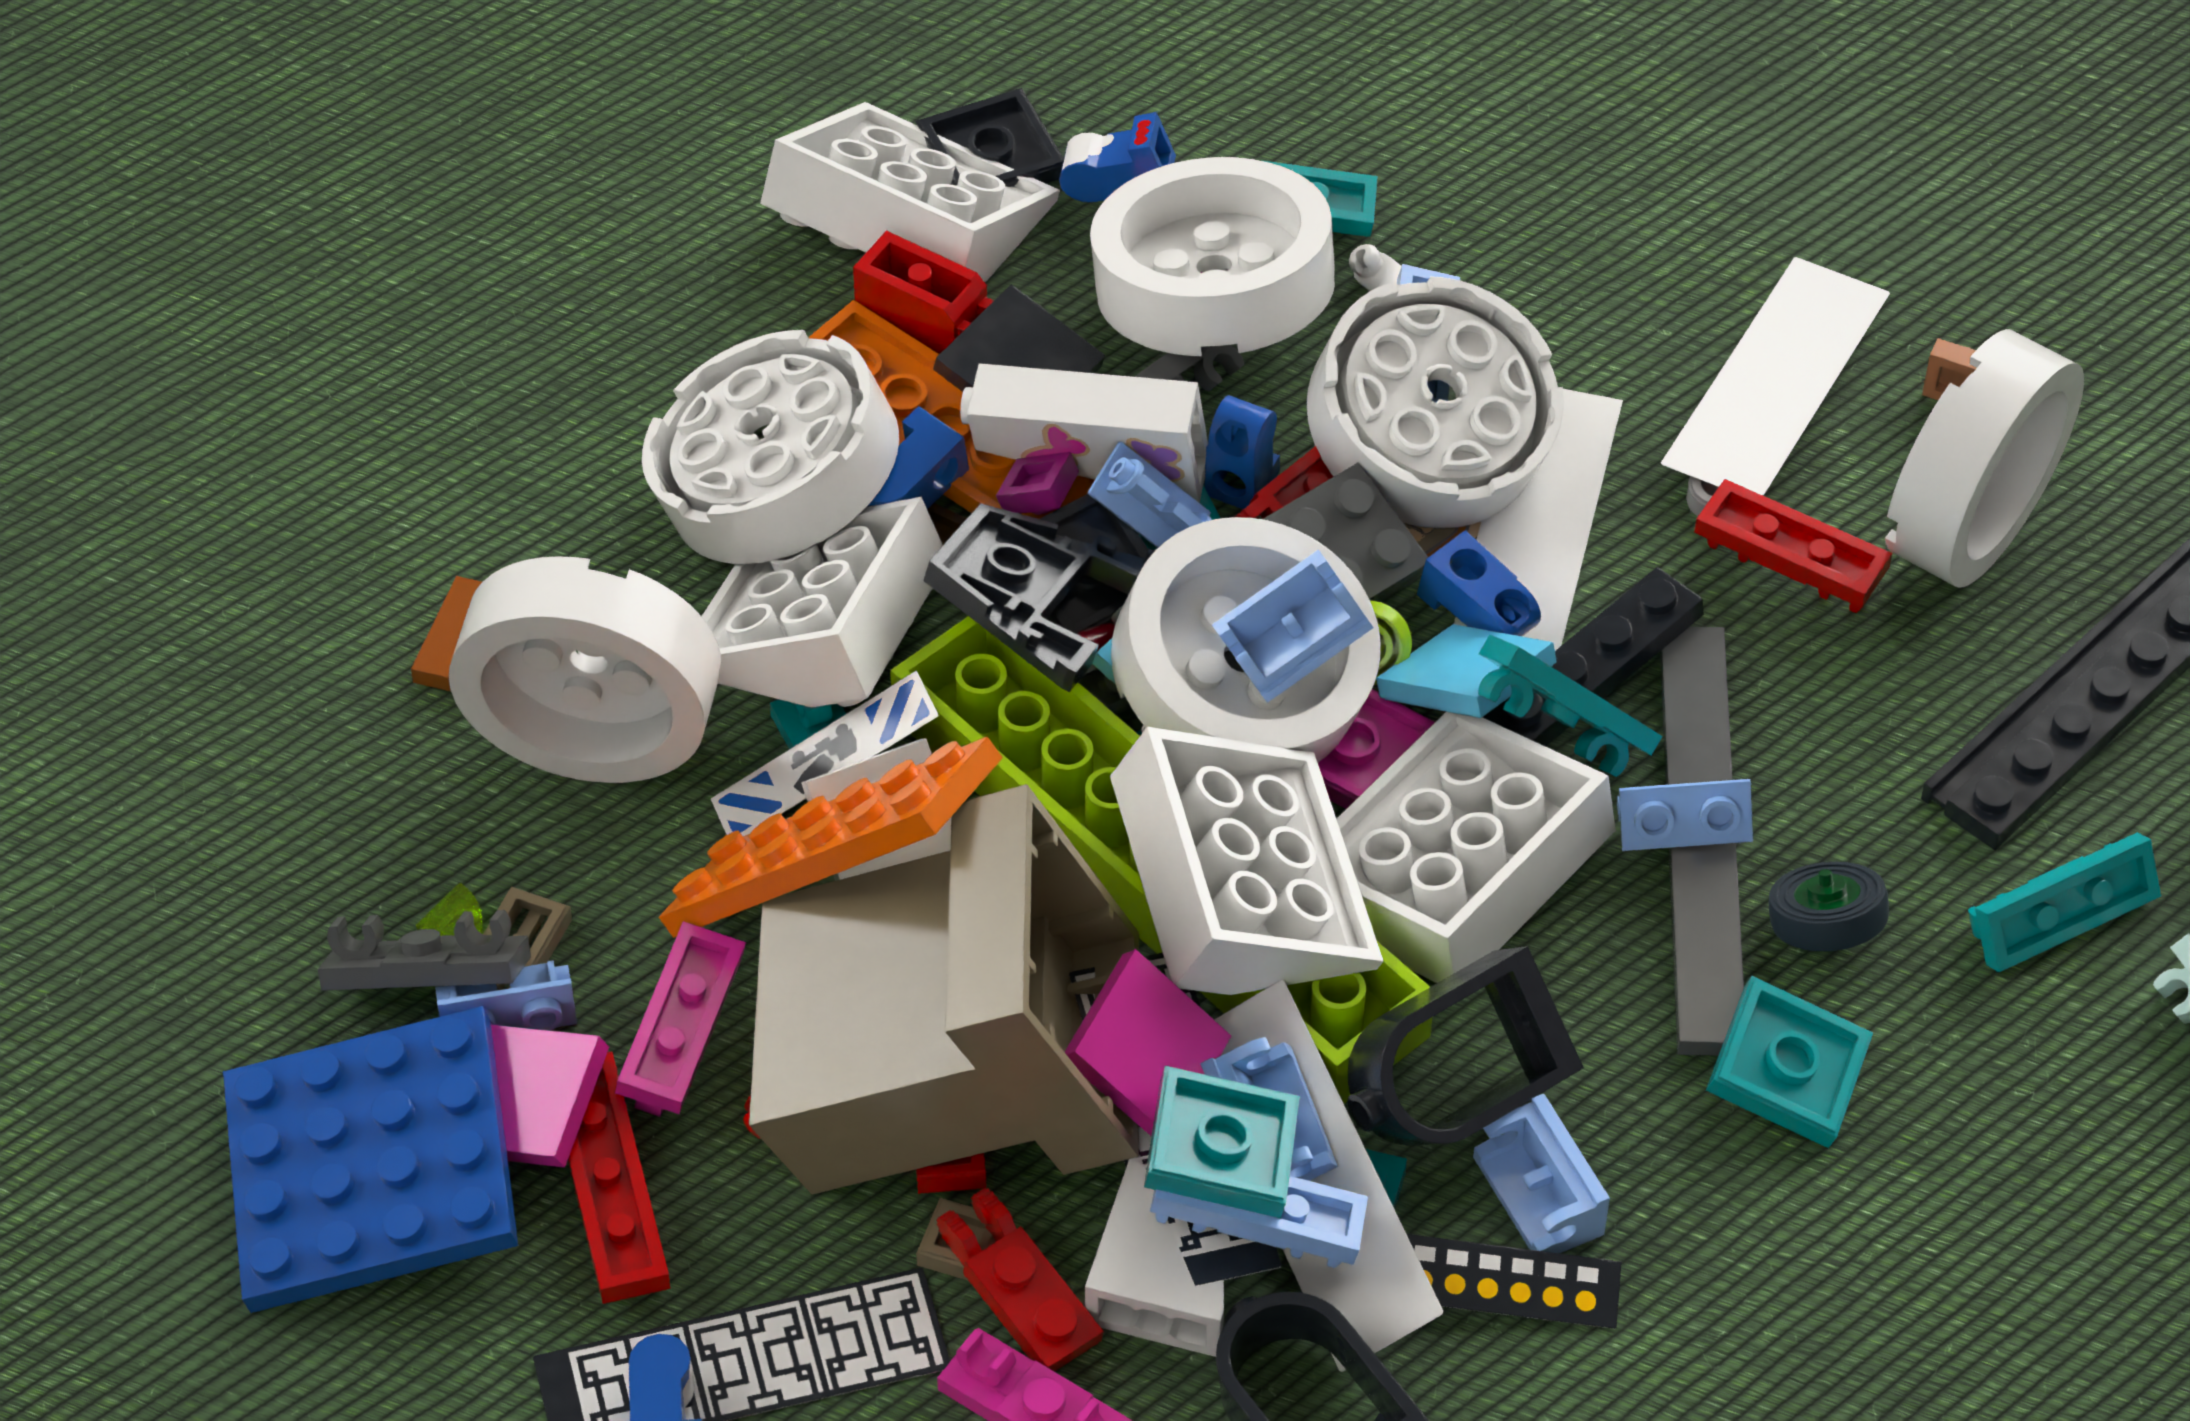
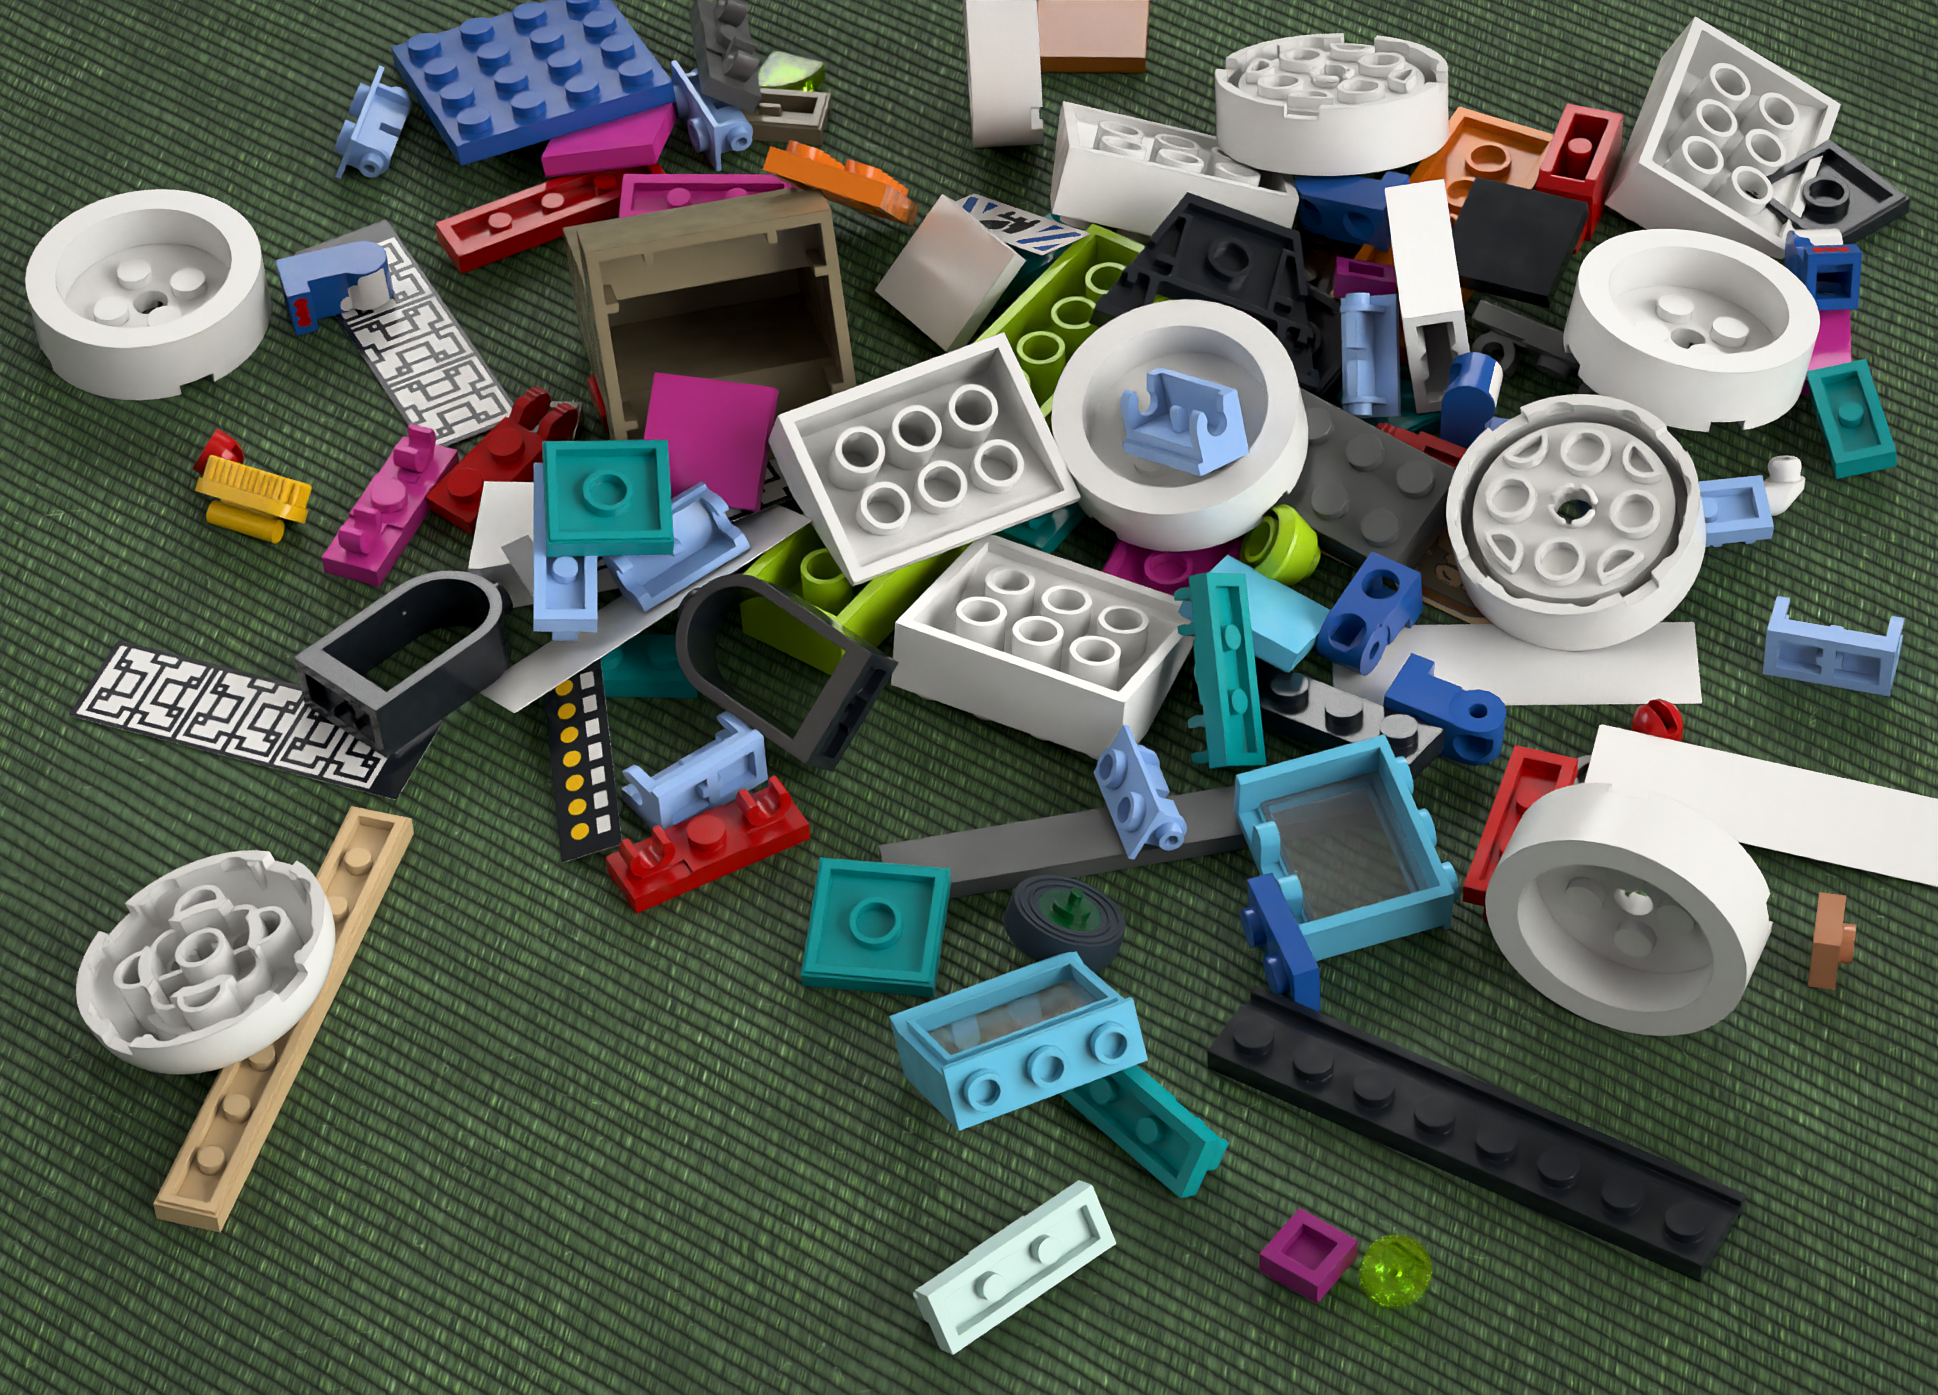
camera: 80 degrees right, 5 degrees down
none -> light blue hinge [333,65,412,179]
none -> red plate [605,775,810,914]
none -> medium azure window [889,951,1148,1131]
none -> window [1234,734,1460,962]
none -> blue plate [1240,872,1320,1012]
none -> blue leg [1383,653,1506,766]
none -> red hinge [1631,699,1683,742]
none -> light blue hinge [1763,596,1905,697]

